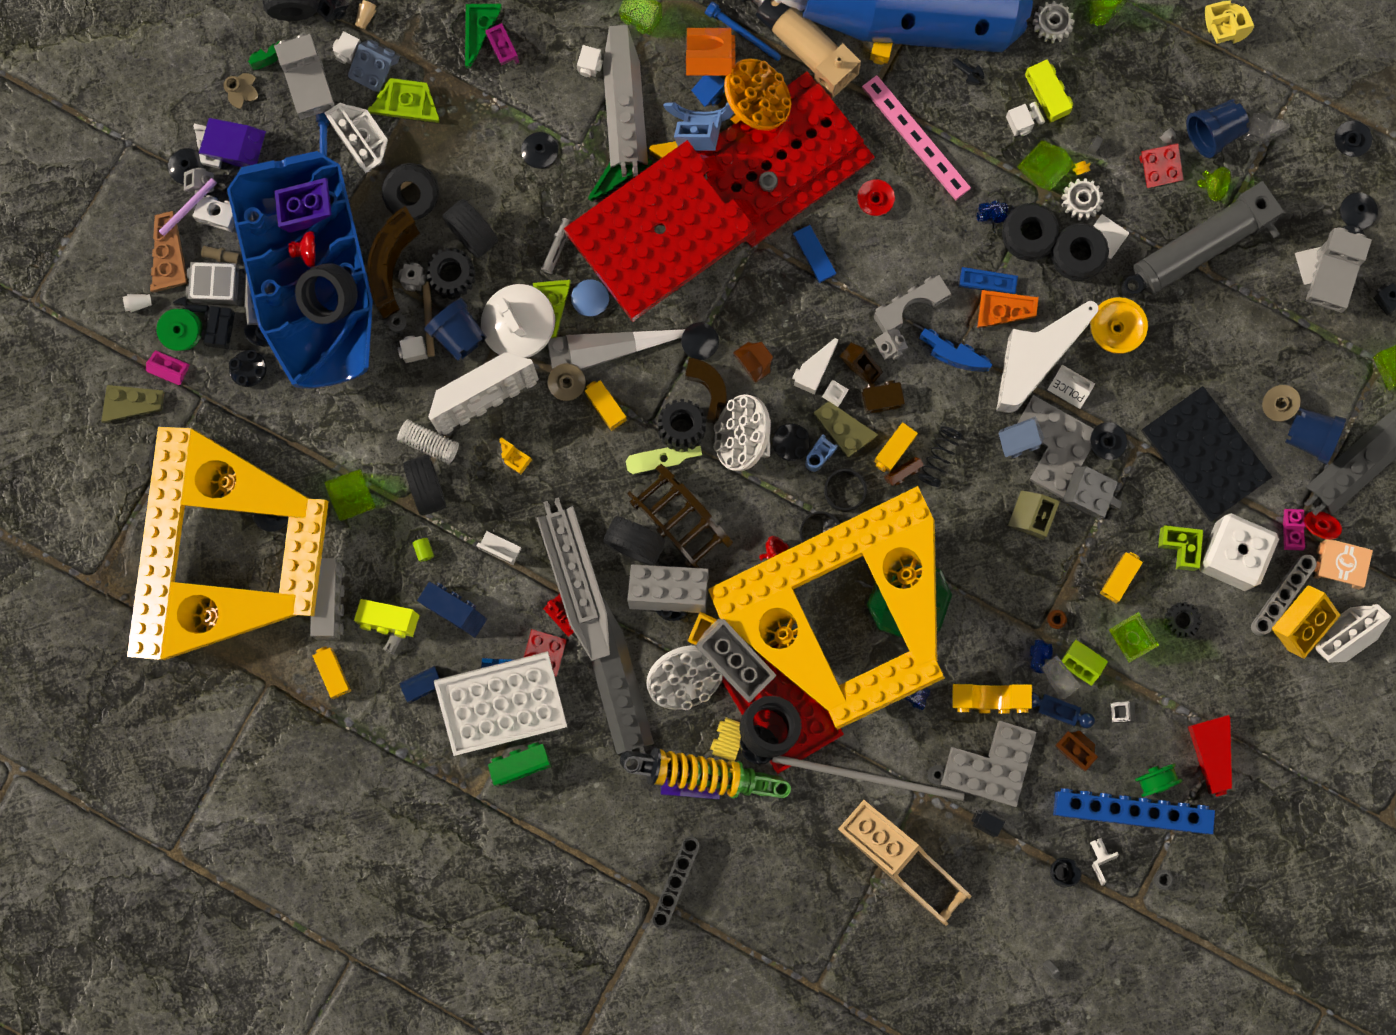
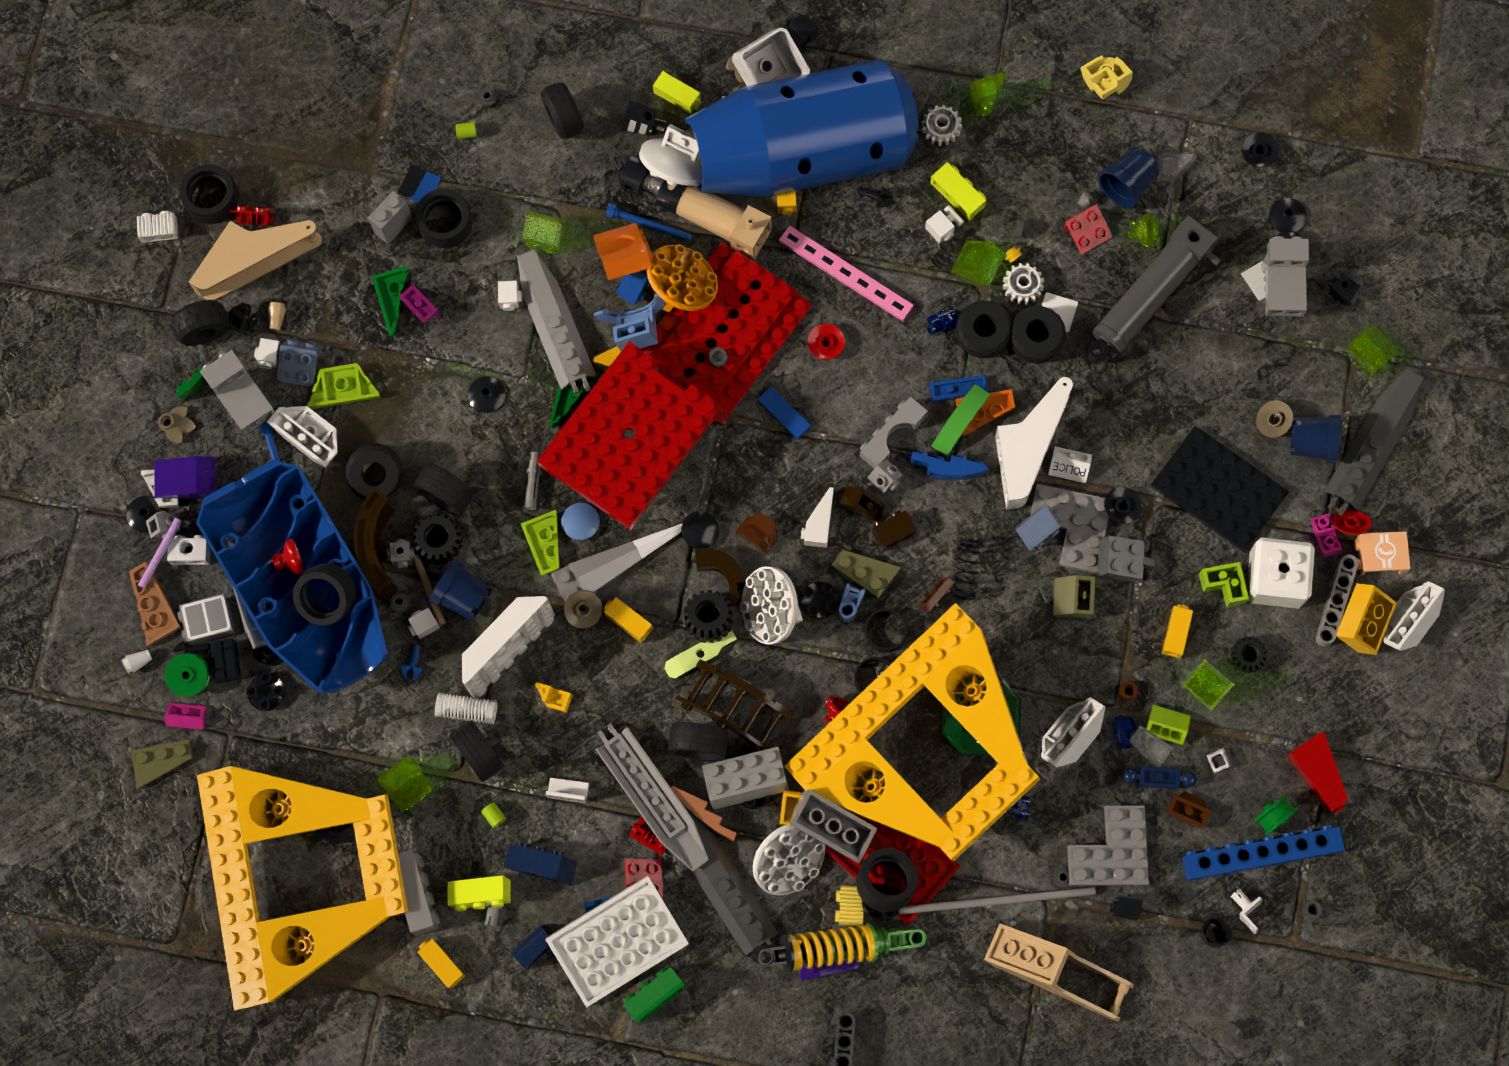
camera: 15 degrees left, 5 degrees down
dark tan pin [201,245,241,265] -> none
dark purple slope [275,178,331,233] -> none
white bracket [481,284,555,358] -> none
white plate [822,380,849,407] -> none
yellow brick [874,422,918,473] -> none
yellow brick [953,684,1032,714] -> none
yellow dish [1090,297,1148,354] -> none
none -> blue bar [401,644,423,682]
none -> nougat slope [671,786,737,842]
none -> bright green slope [932,384,991,457]
none -> white wedge [1041,698,1105,768]

